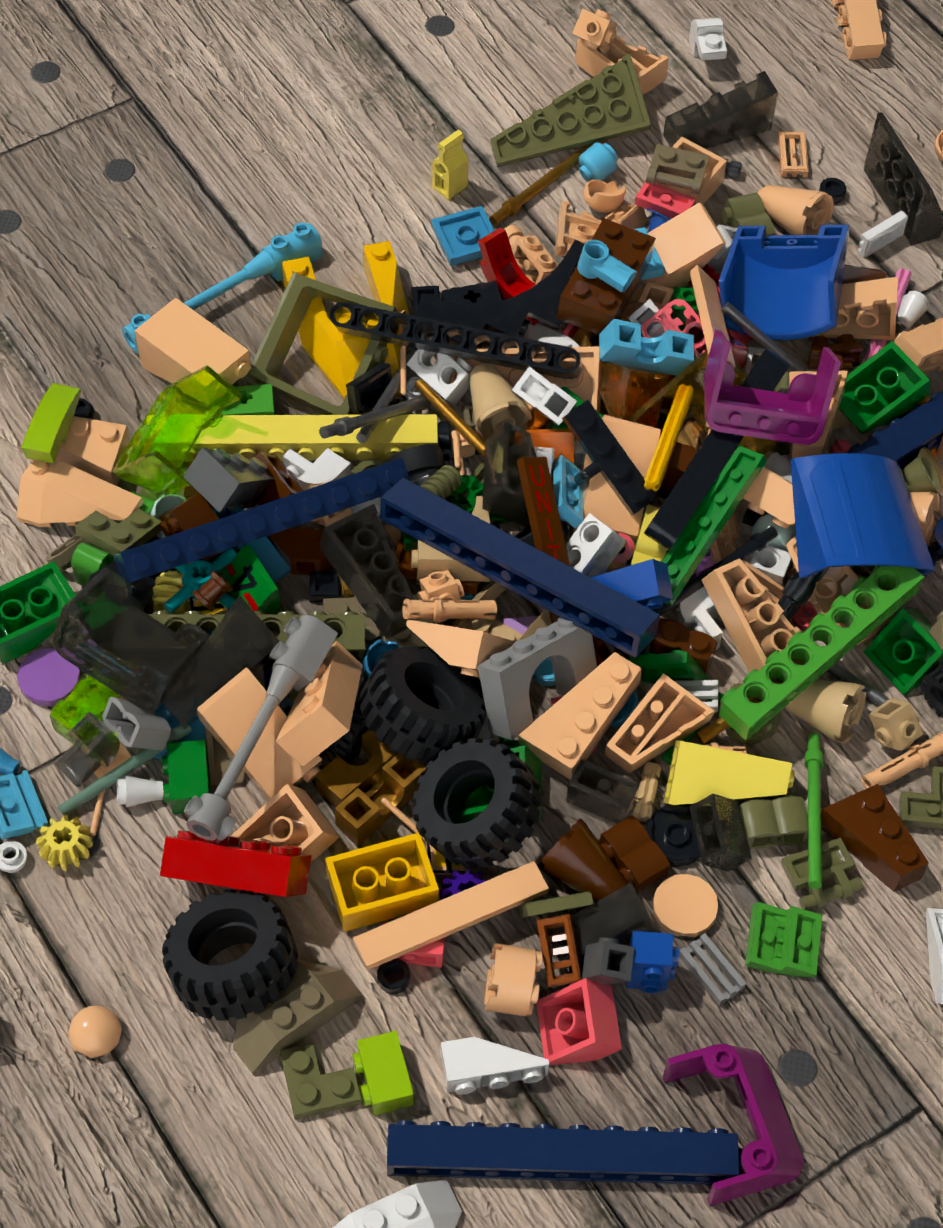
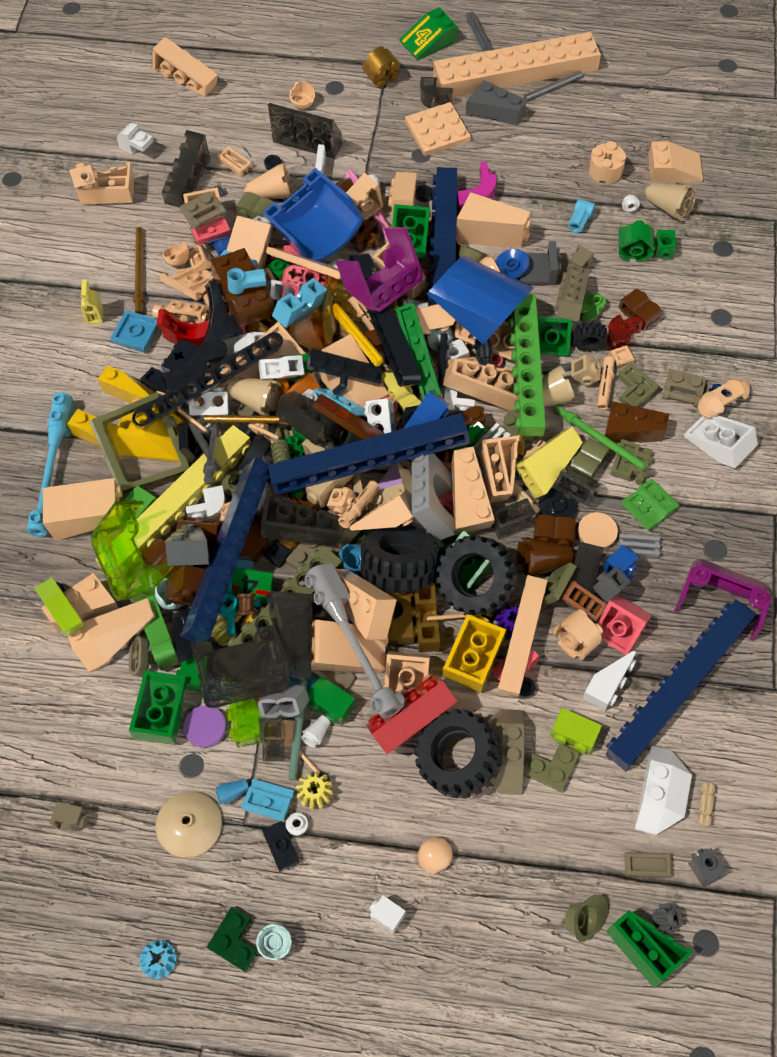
camera: 45 degrees left, 5 degrees up
olive plate [75,509,162,556] -> none
olive wing [490,53,651,168] -> none
medium azure head [578,142,618,181] -> none
flat silver bar [721,302,808,372] -> none

